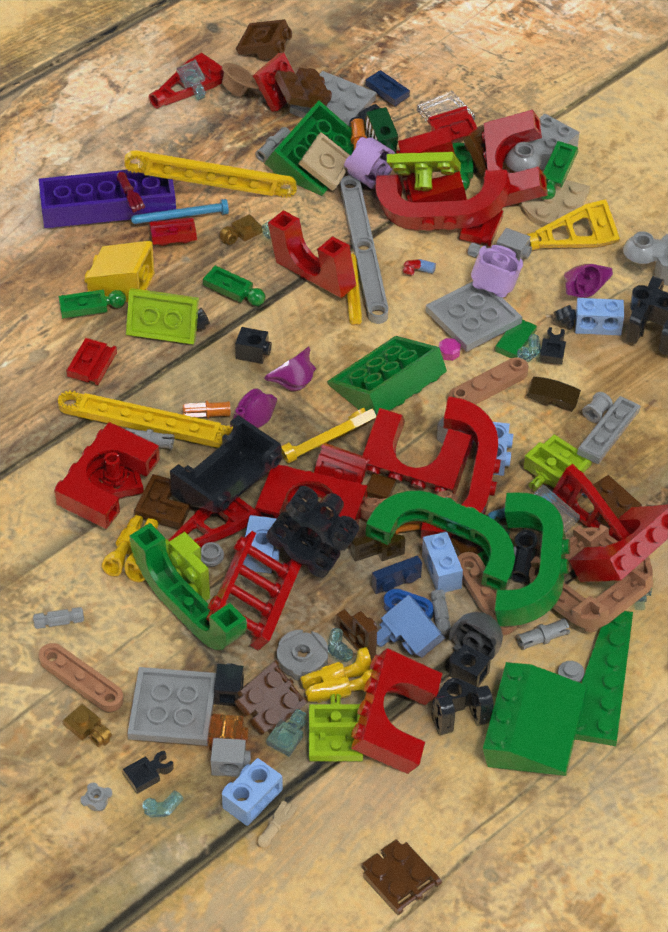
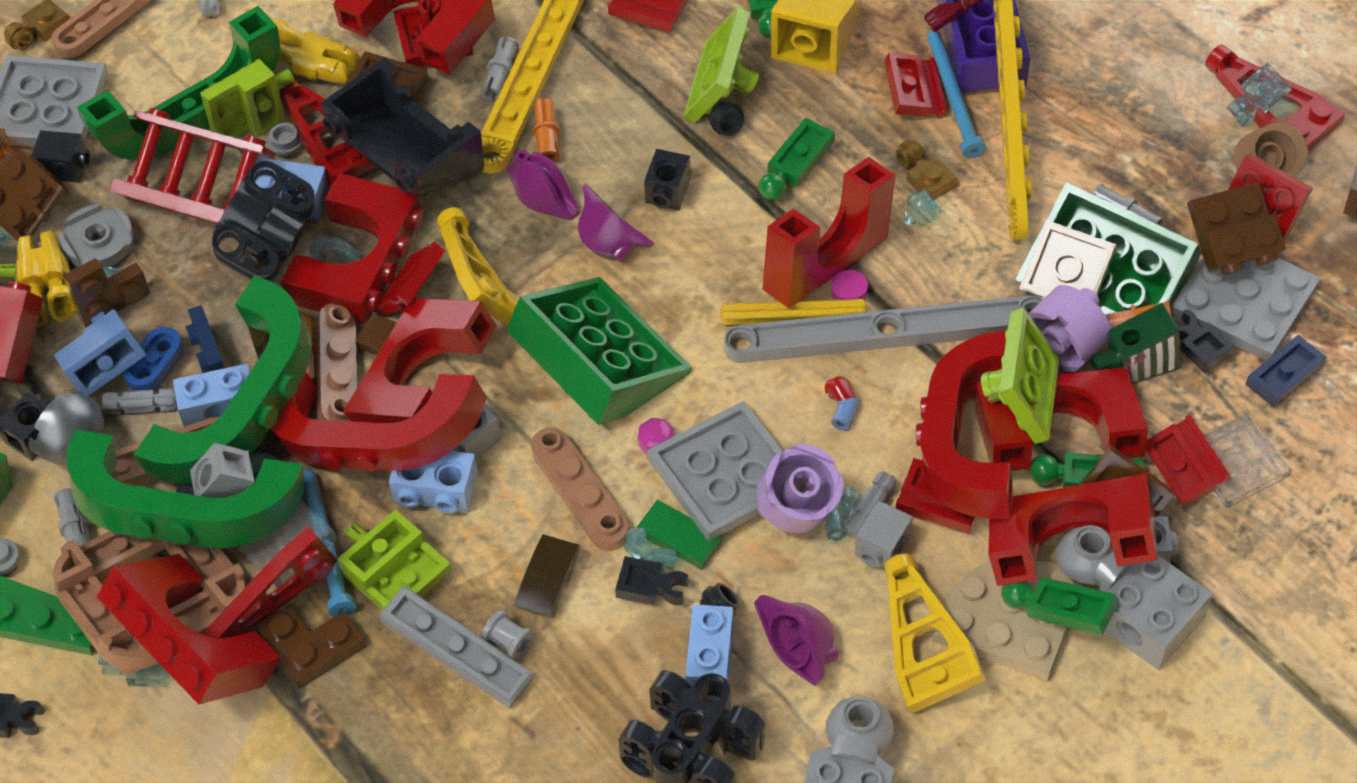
camera: 95 degrees right, 5 degrees up
none -> light grey brick [190,443,254,498]

